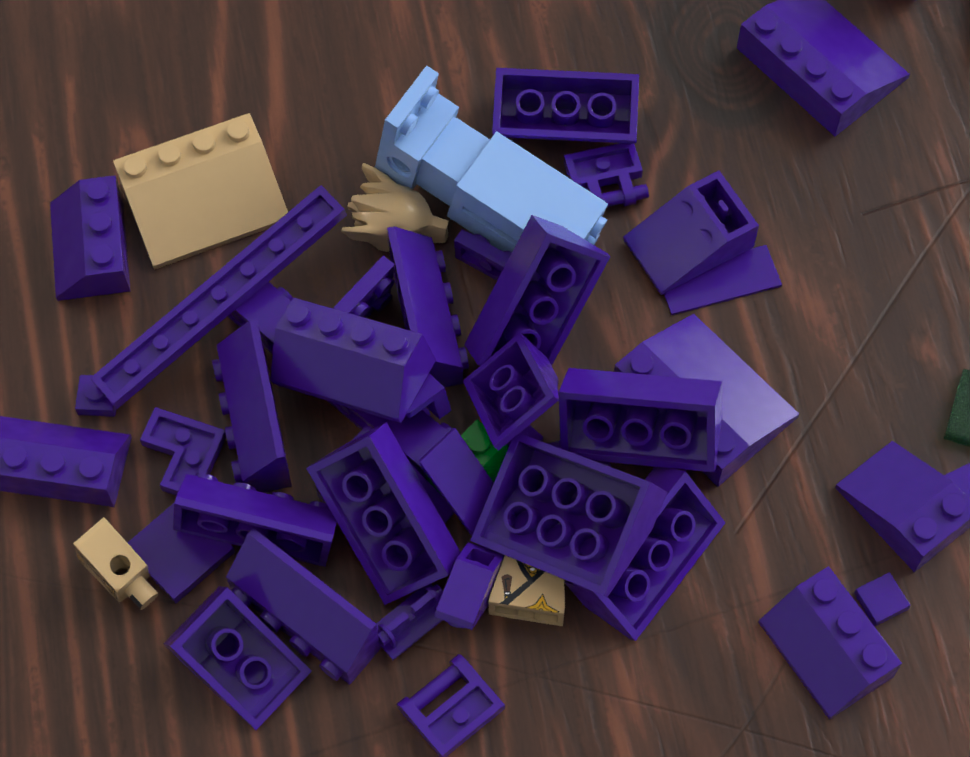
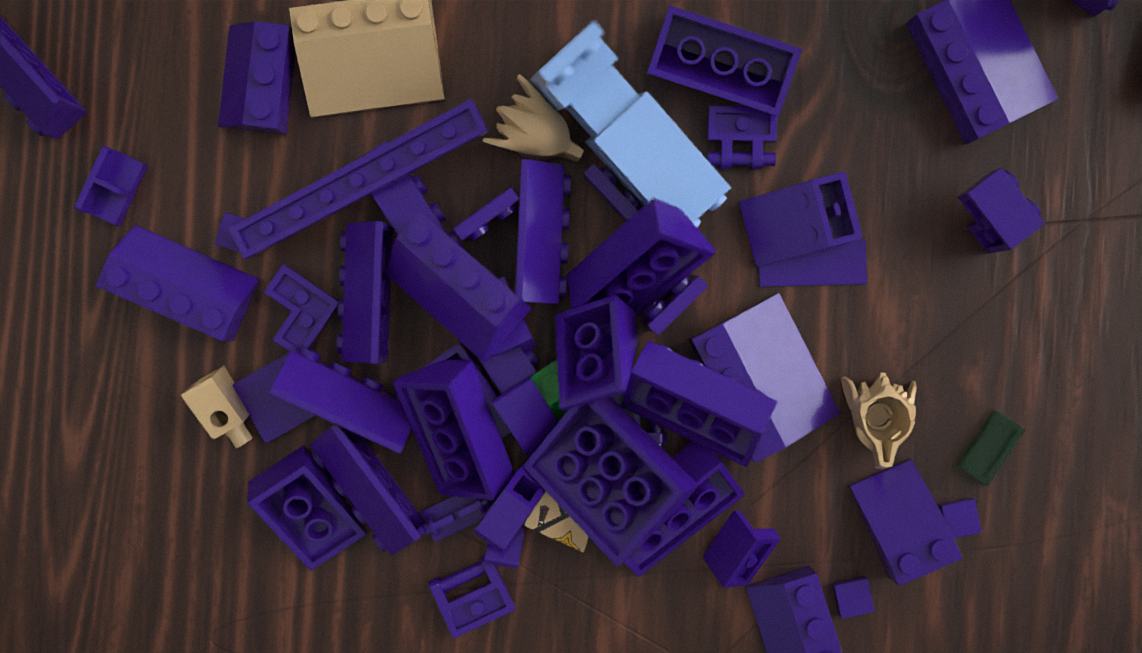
camera: 15 degrees right, 25 degrees up
none -> dark purple slope [484,526,525,569]
none -> dark purple plate [640,275,709,335]
none -> dark purple panel [703,511,781,588]
none -> tan piece [841,372,917,469]
none -> dark purple brick [957,167,1045,254]

